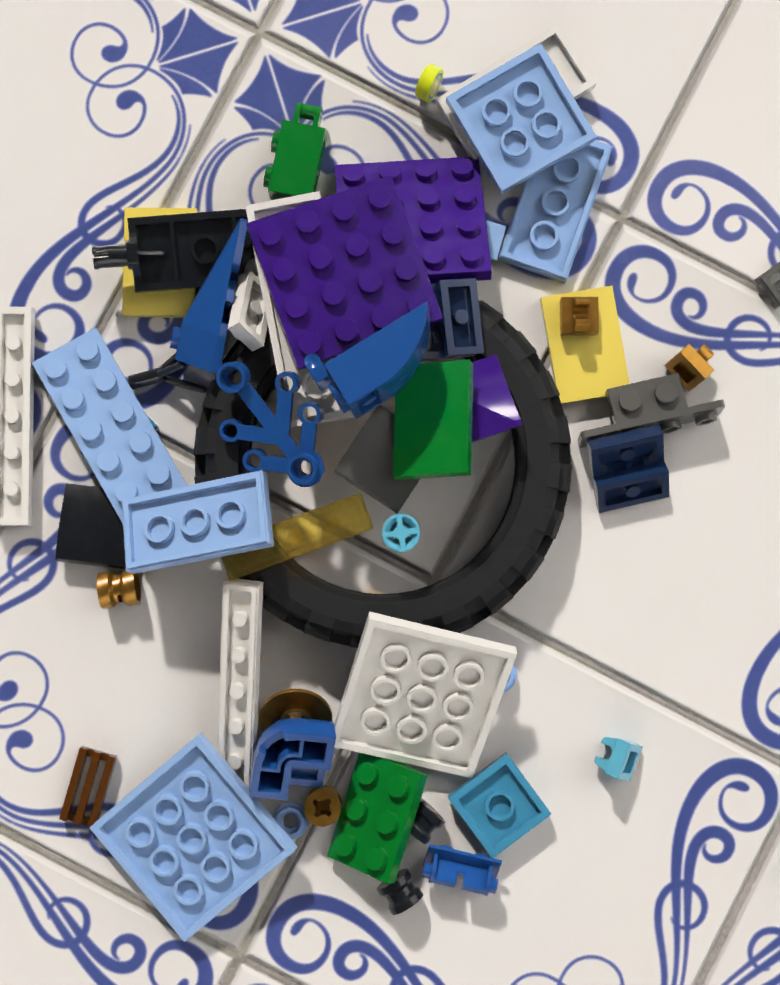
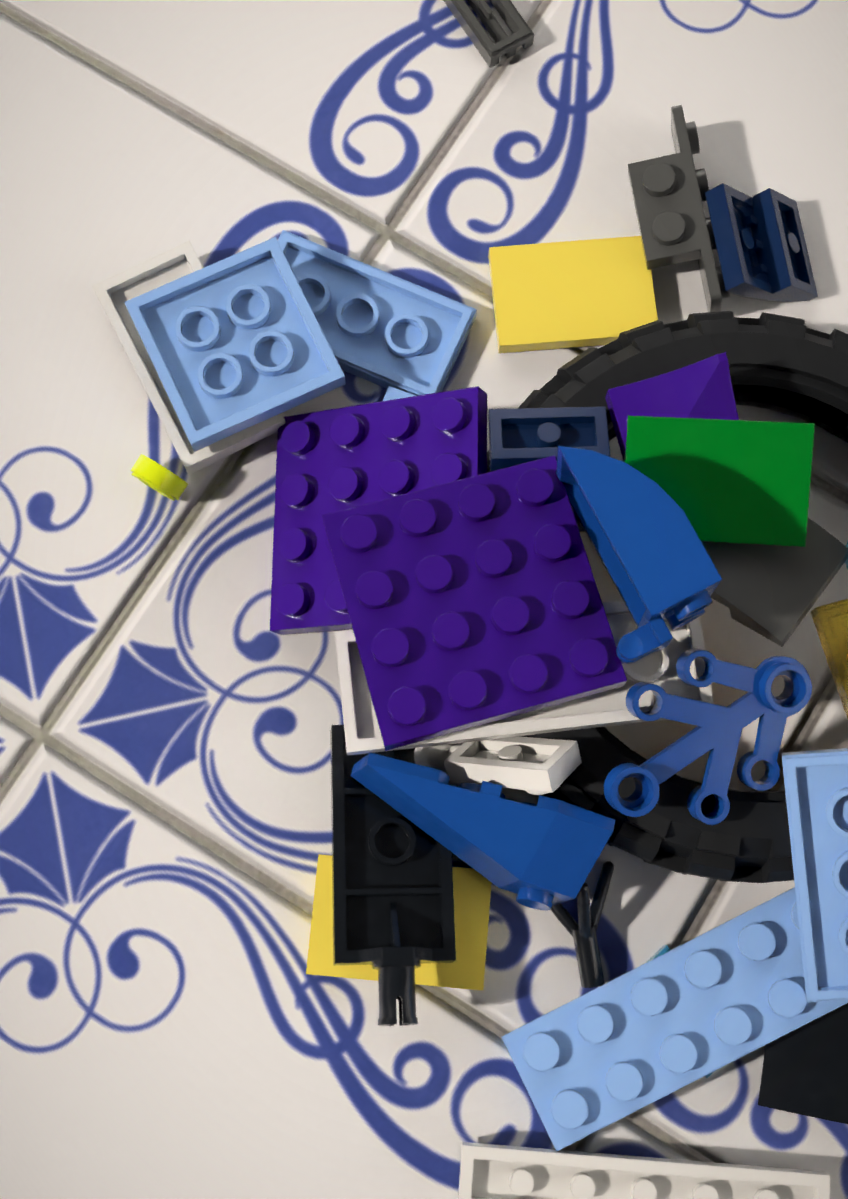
camera: 85 degrees left, 10 degrees down
green brick [263,102,327,200] -> none
pearl gold tile [560,297,599,336] -> none
pearl gold tile [664,344,714,392] -> none

